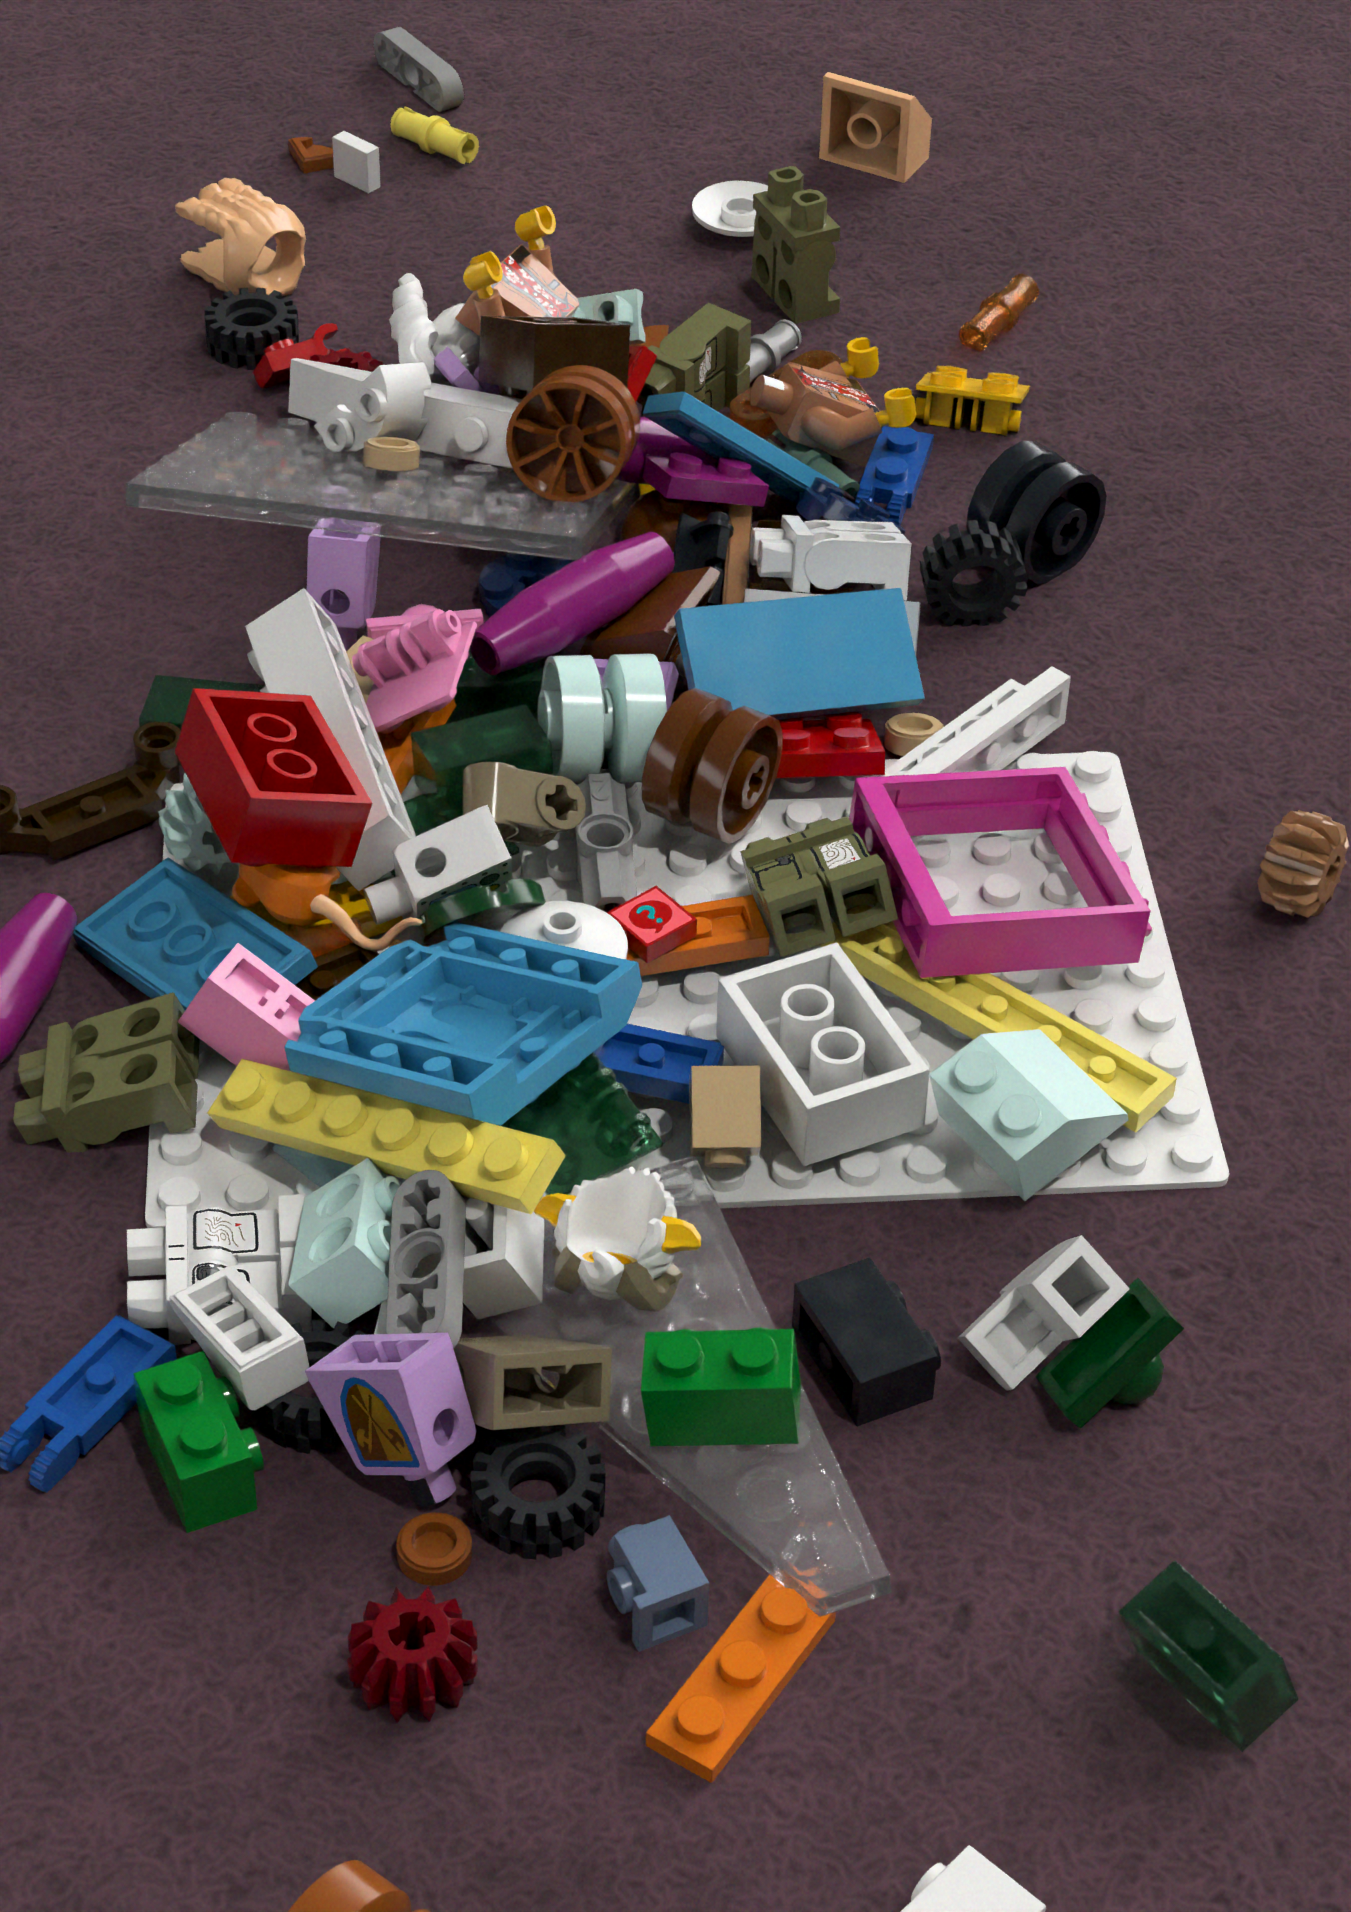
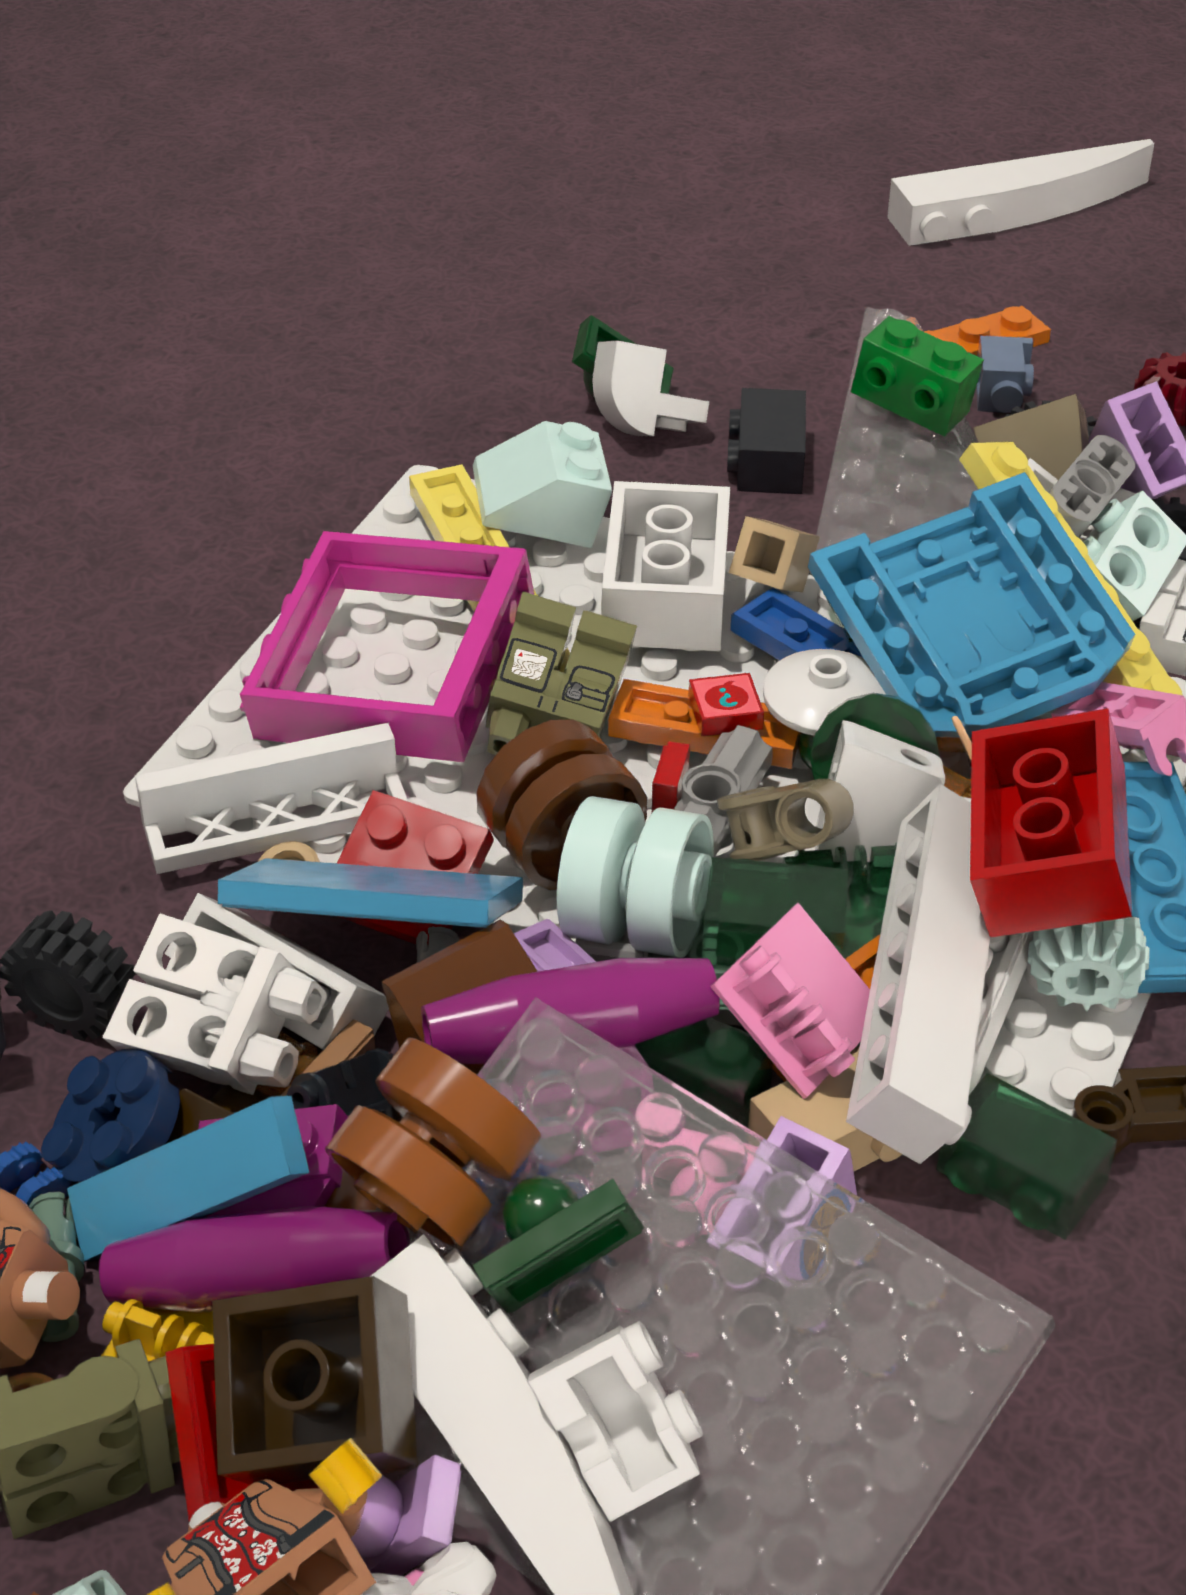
camera: 150 degrees left, 0 degrees up
tan tile [363,437,420,471] -> none
white hair [534,1167,701,1312] -> none
clear green brick [1118,1560,1299,1752] -> none
medium nougat gear [1257,810,1349,918] -> none
none -> dark green tile [473,1175,645,1313]
none -> red tile [651,741,690,814]

